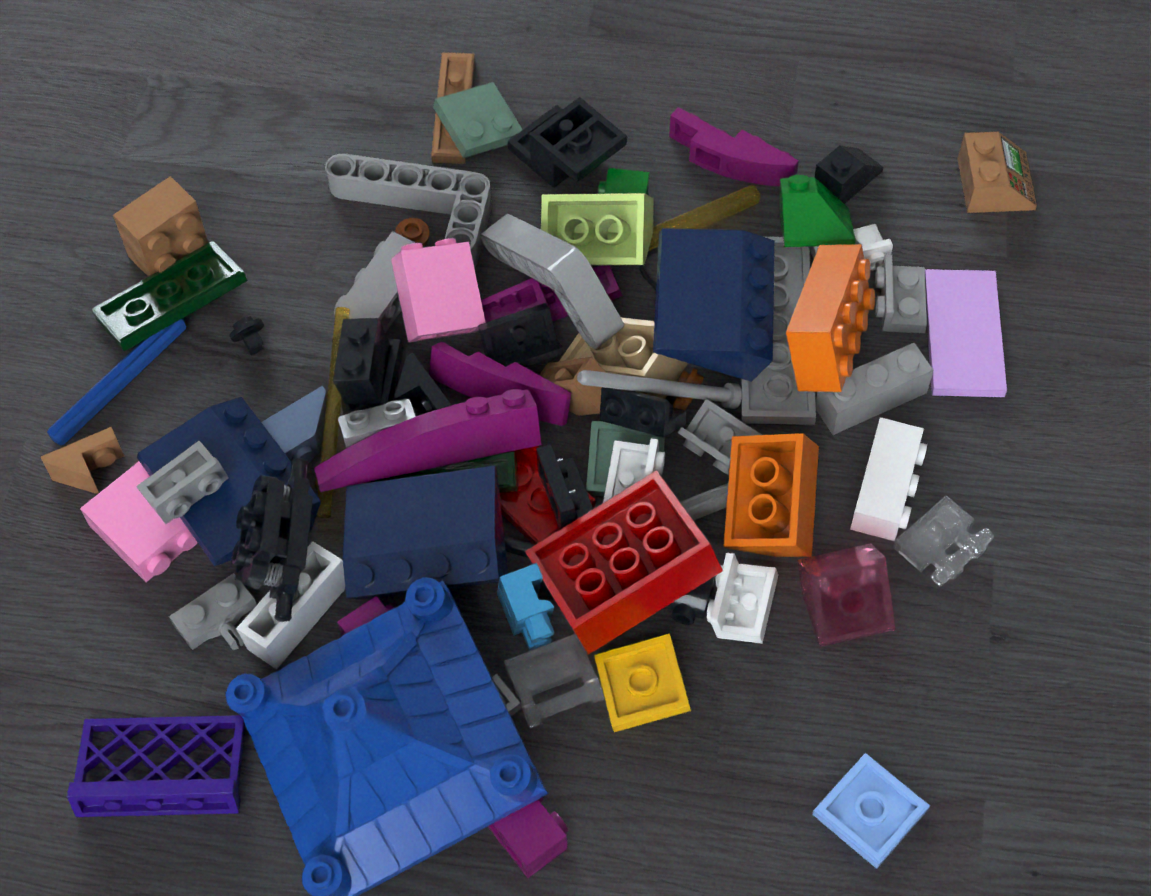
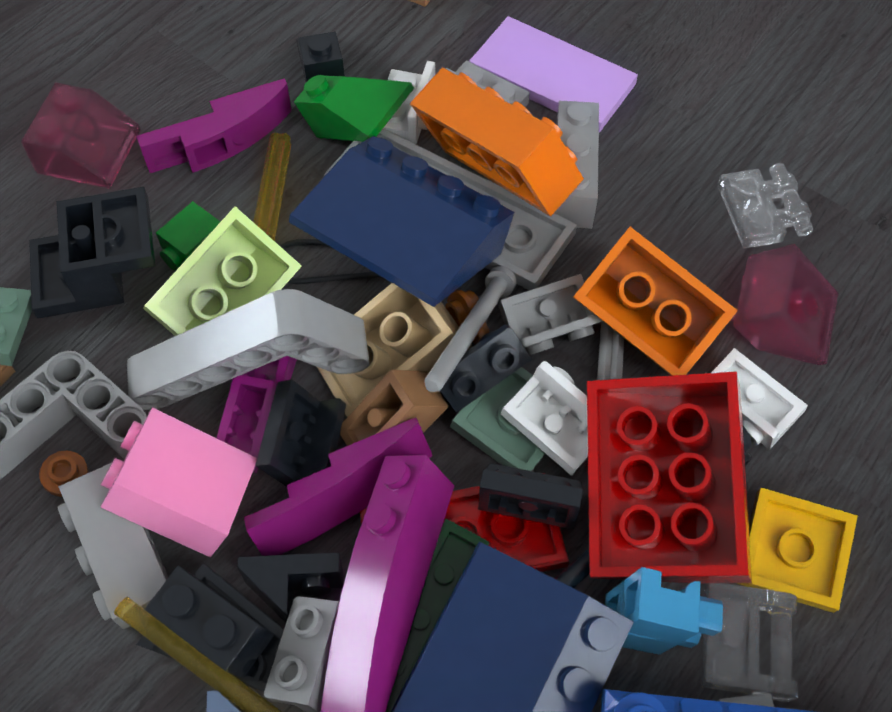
camera: 60 degrees left, 0 degrees up
white brick [850,417,927,541] -> none
none -> clear pink slope [21,82,141,189]

